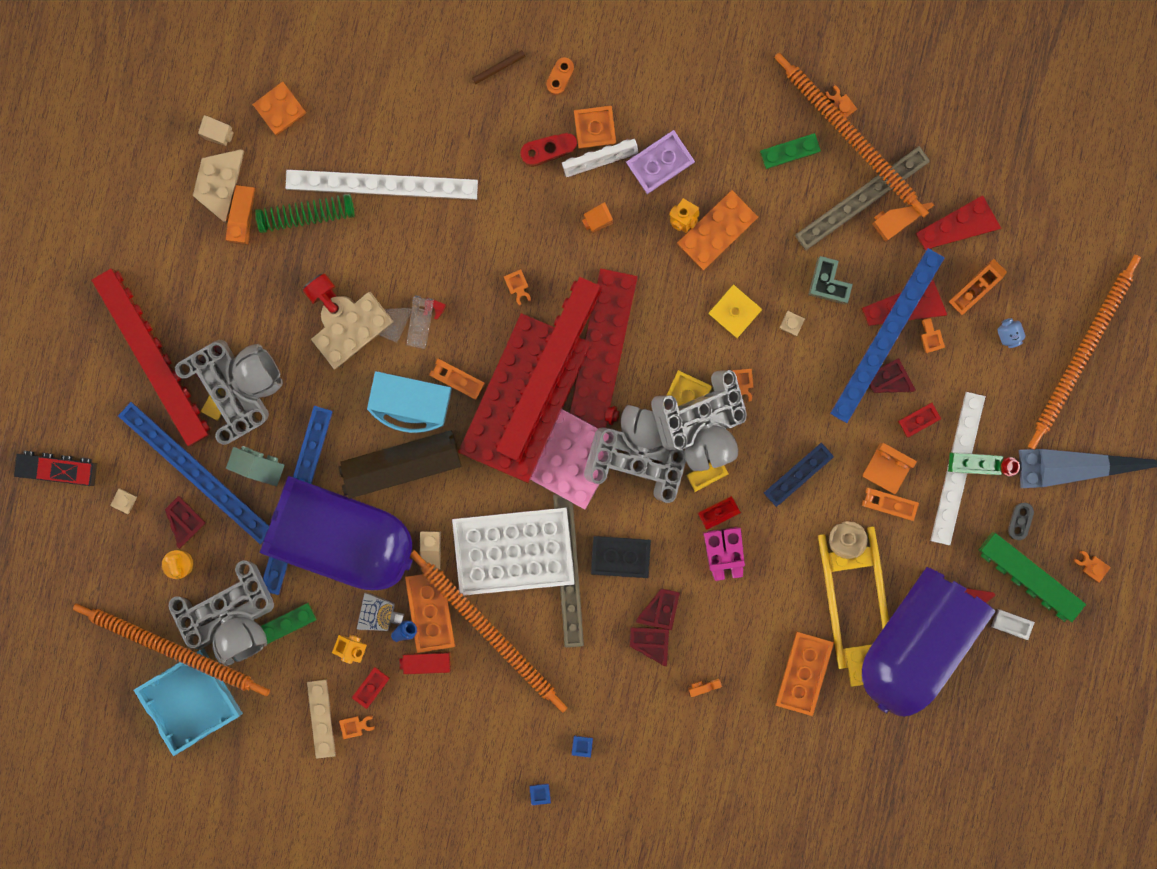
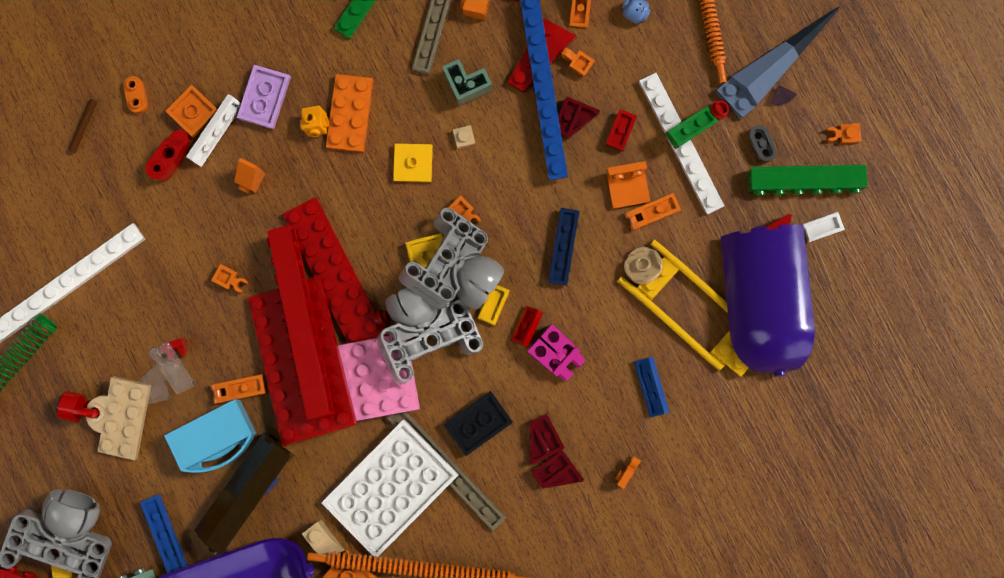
camera: 30 degrees left, 5 degrees down
orange plate [775,631,834,716] -> none
none -> blue plate [634,356,670,417]
none -> tile [770,86,796,105]

